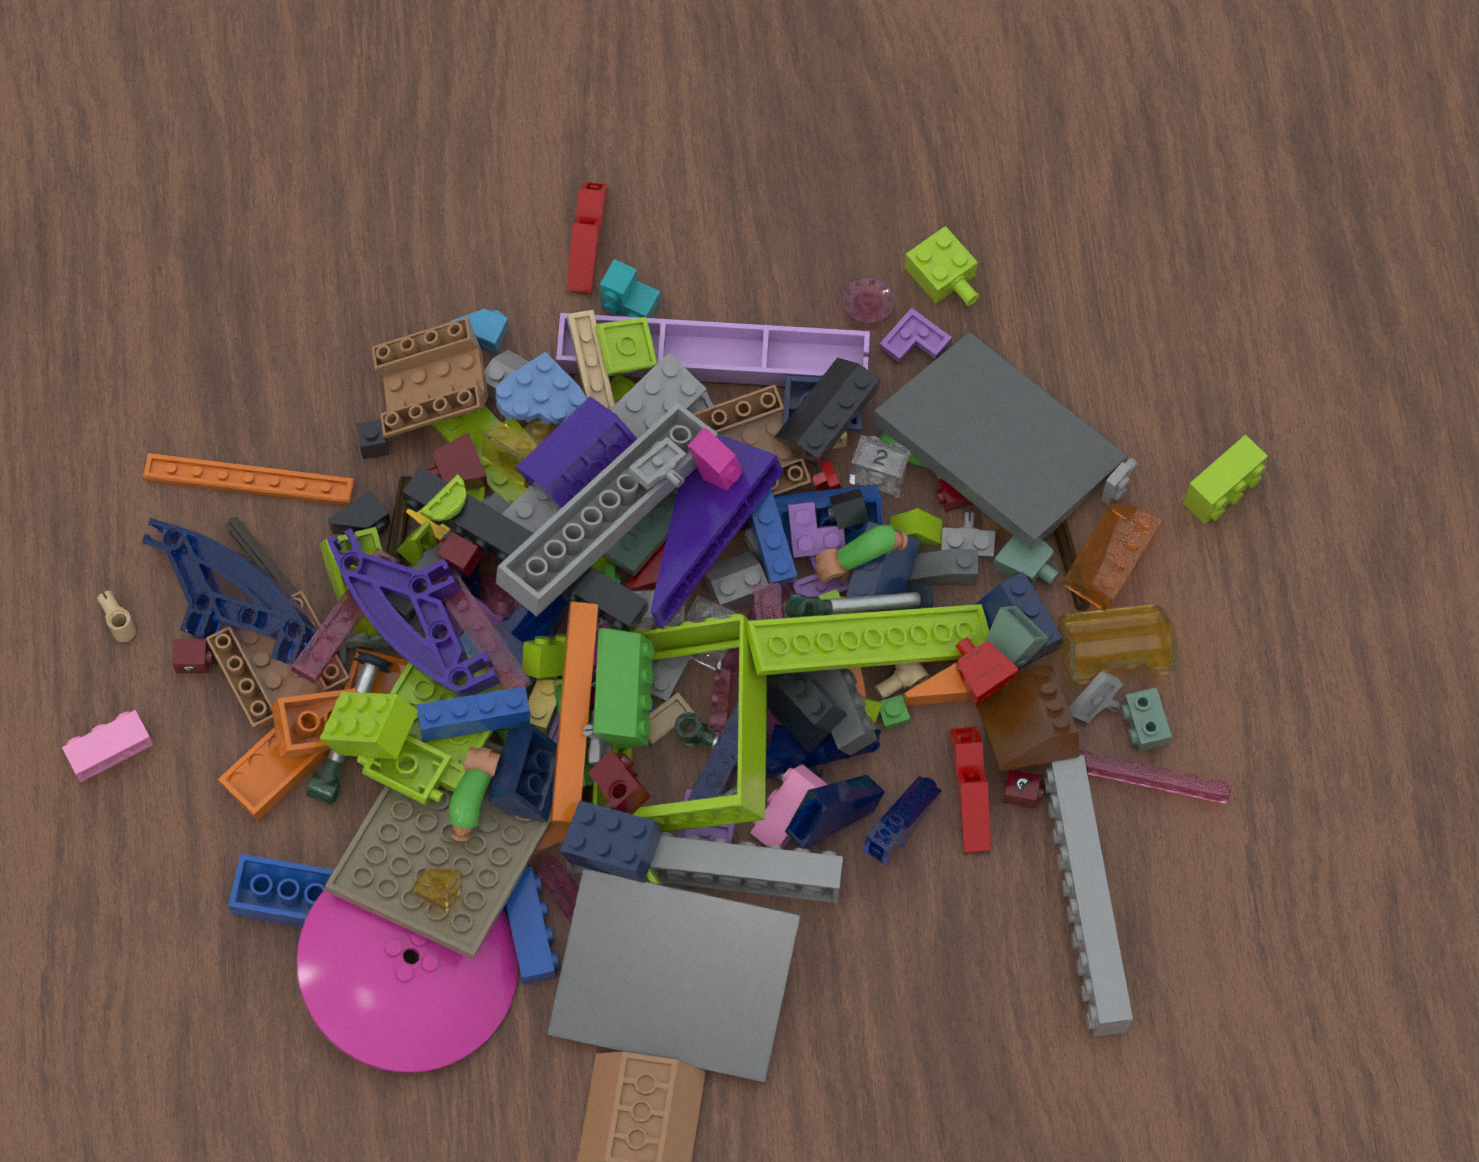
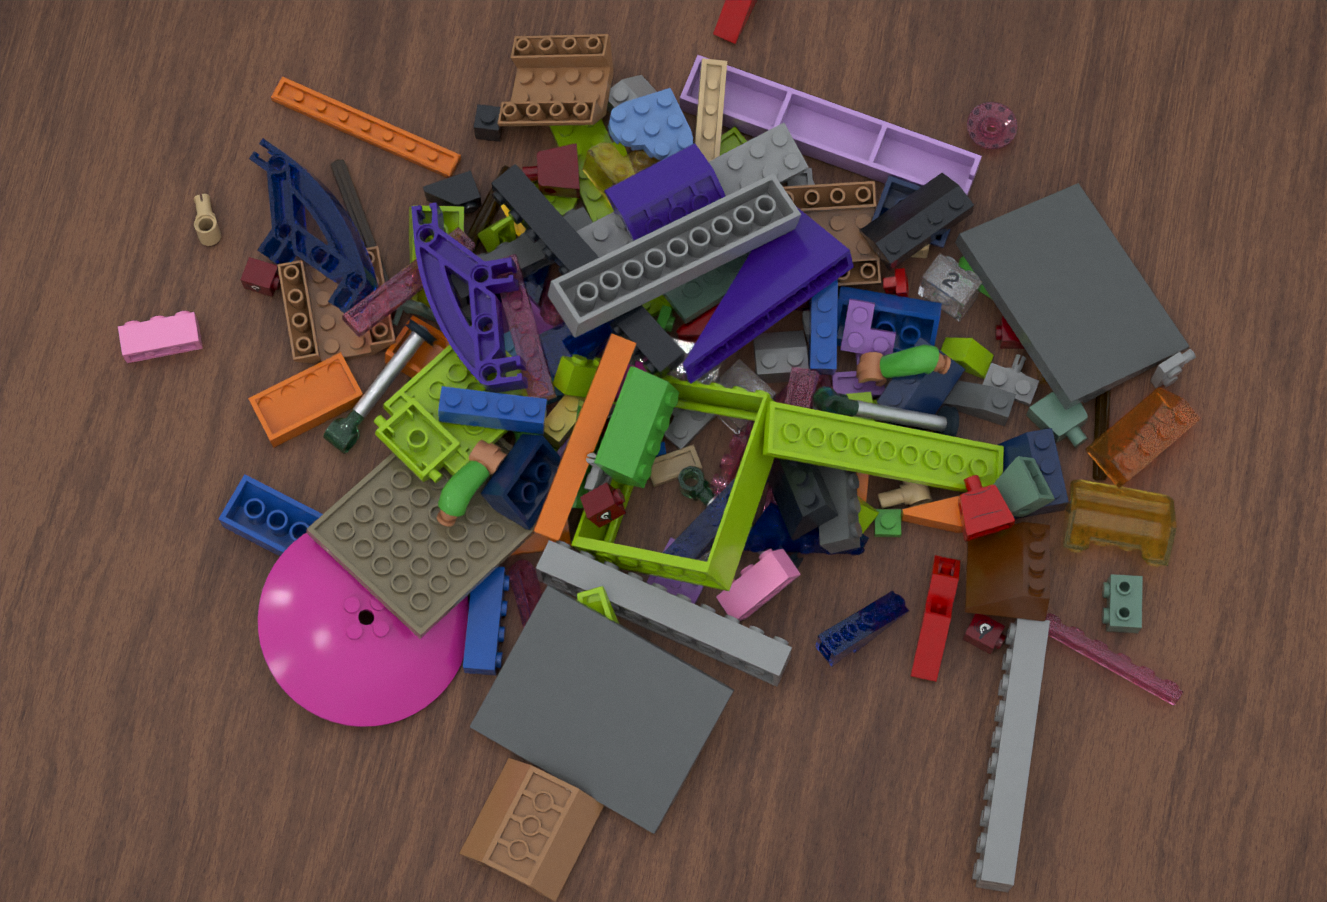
camera: 20 degrees right, 5 degrees up
orange slope [271,688,357,759] -> none
lime brick [320,692,418,759] -> none
clear yellow slope [411,869,463,912] -> none
lime plate [420,474,467,521] -> none
dark red brick [437,531,483,577] -> none
dark azure slope [450,309,509,354] -> none
dark blue brick [560,801,663,883] -> none
lime plate [595,317,658,376] -> none
teal brick [600,259,661,318] -> none
dark red brick [601,768,652,814] -> none
light grey plate [628,437,686,490] -> none
dark pink slope [687,428,743,491] -> none
clear blue slope [785,775,885,849] -> none
black brick [827,488,869,529] -> none
medium lavender plate [879,308,952,363] -> none
lime brick [904,226,979,306] -> none
light grey plate [1069,671,1123,723] -> none
lime brick [1183,435,1268,524] -> none

